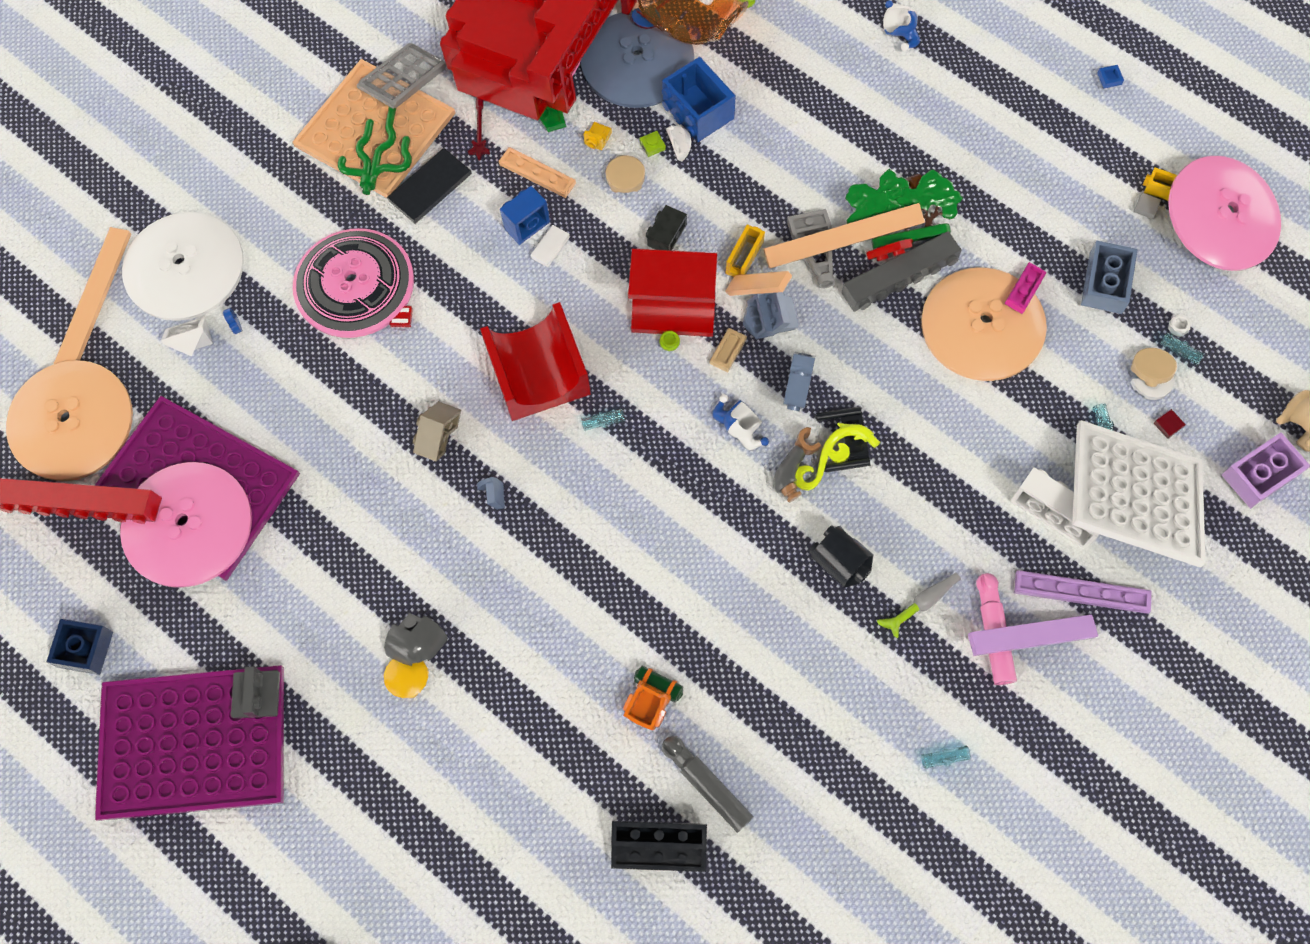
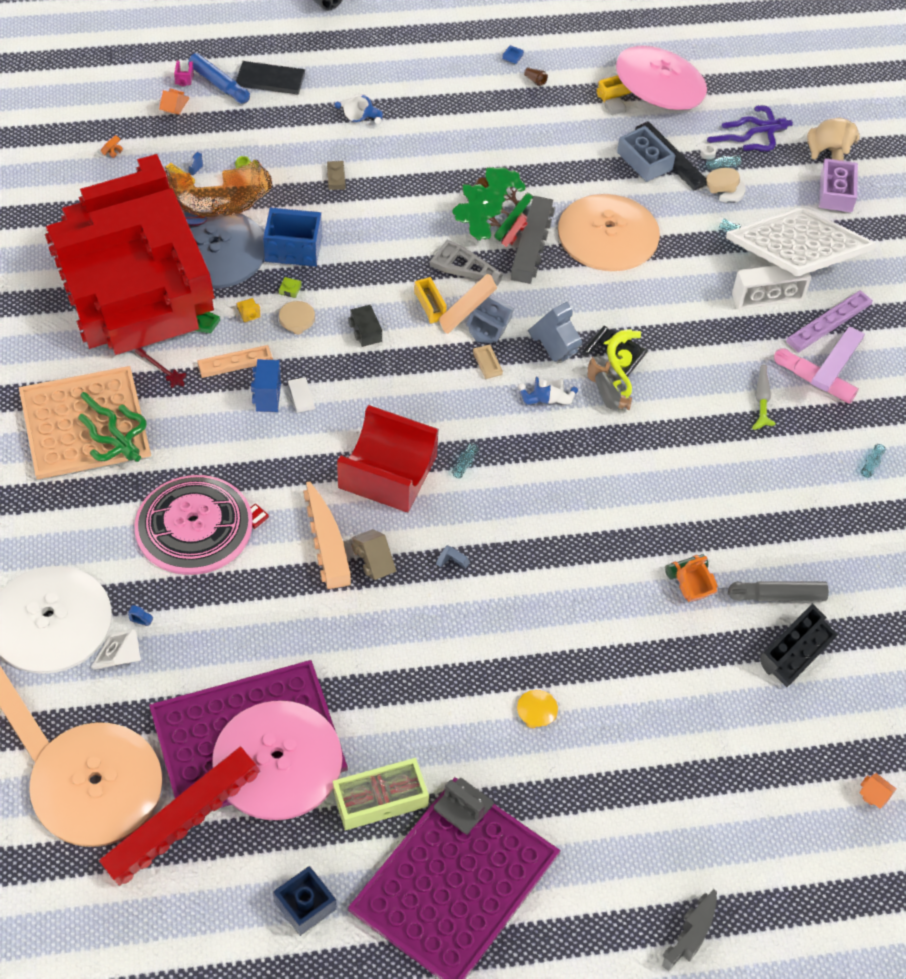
camera: 55 degrees left, 15 degrees down
clear piece [357,43,447,109] -> none
dark grey brick [384,613,448,666] -> none
black tile [387,148,472,224] -> none
red piece [628,249,717,337] -> none
lime plate [659,331,680,351] -> none
white tile [666,125,691,162] -> none
light nougat tile [763,203,925,269] -> none
black cylinder [809,525,874,588] -> none
dark pink tile [1004,262,1047,314] -> none
dark red tile [1154,409,1186,439] -> none
none -> light nougat slope [303,482,351,589]
none -> dark tan plate [327,161,345,190]
none -> brick [333,758,429,830]
none -> reddish brown cone [524,67,548,86]
none -> black plate [635,121,707,191]
none -> dark purple plant [707,105,793,152]

